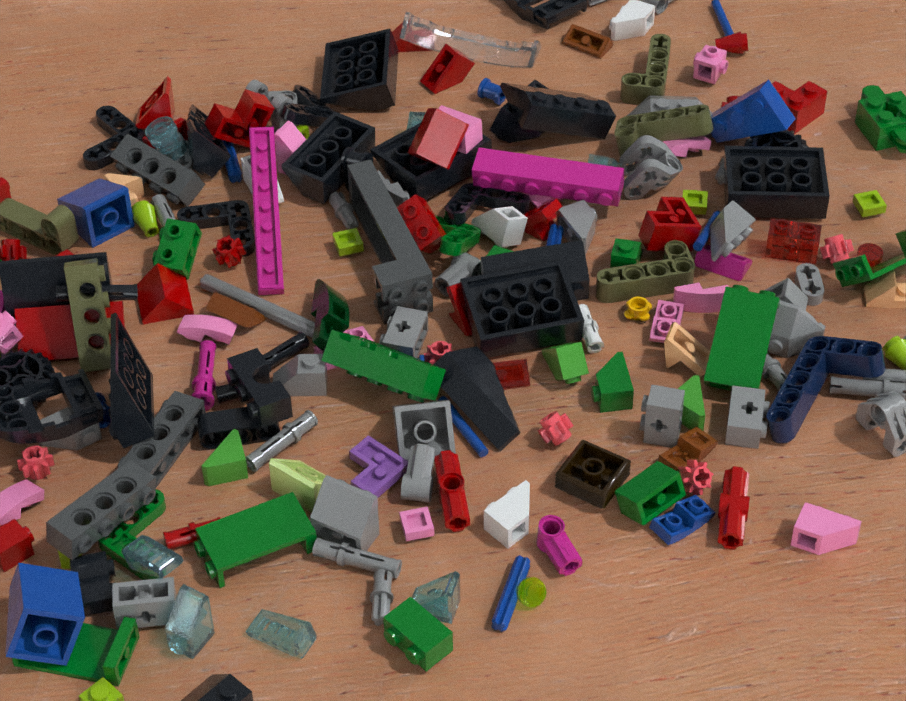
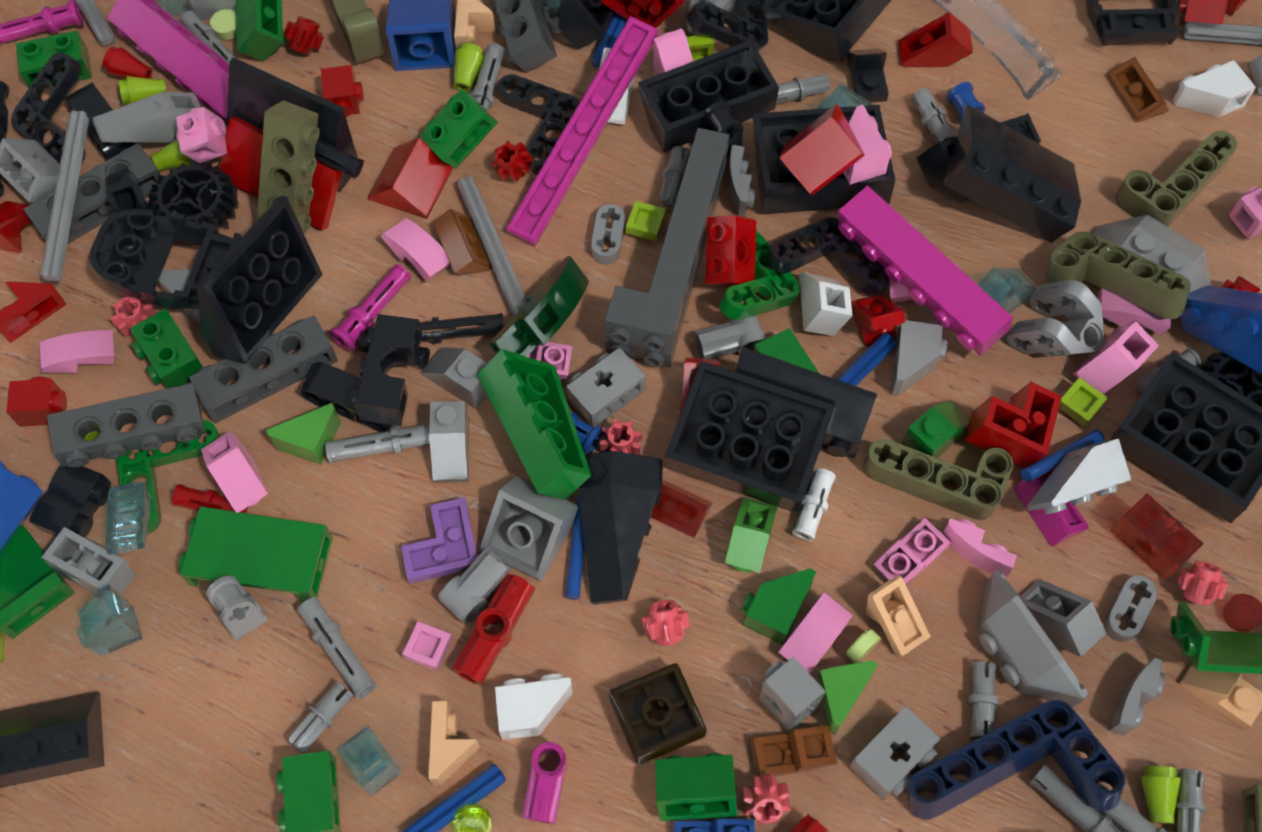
camera: 35 degrees right, 20 degrees up
clear light blue slope [246,609,317,659] -> none
yellowish green slope [269,458,326,513] -> none
light grey slope [310,475,380,551] -> none
yellow plate [624,296,652,321] -> none
green panel [704,285,780,391] -> none
none -> green brick [129,308,203,389]
none -> bright pink slope [201,431,268,513]
none -> light grey piece [206,576,268,641]
none -> light nougat slope [428,701,480,786]
none -> light grey slope [429,401,470,483]
none -> light grey beam [591,204,625,265]
none -> light grey axle [776,74,830,104]
none -> bright pink slope [778,592,853,674]
none -> black slope [846,49,889,104]
none -> yellowish green tile [846,629,882,663]
none -> light grey pin [911,88,956,144]
none -> bright pink slope [1073,321,1159,394]
none -> light grey slope [1109,658,1165,736]

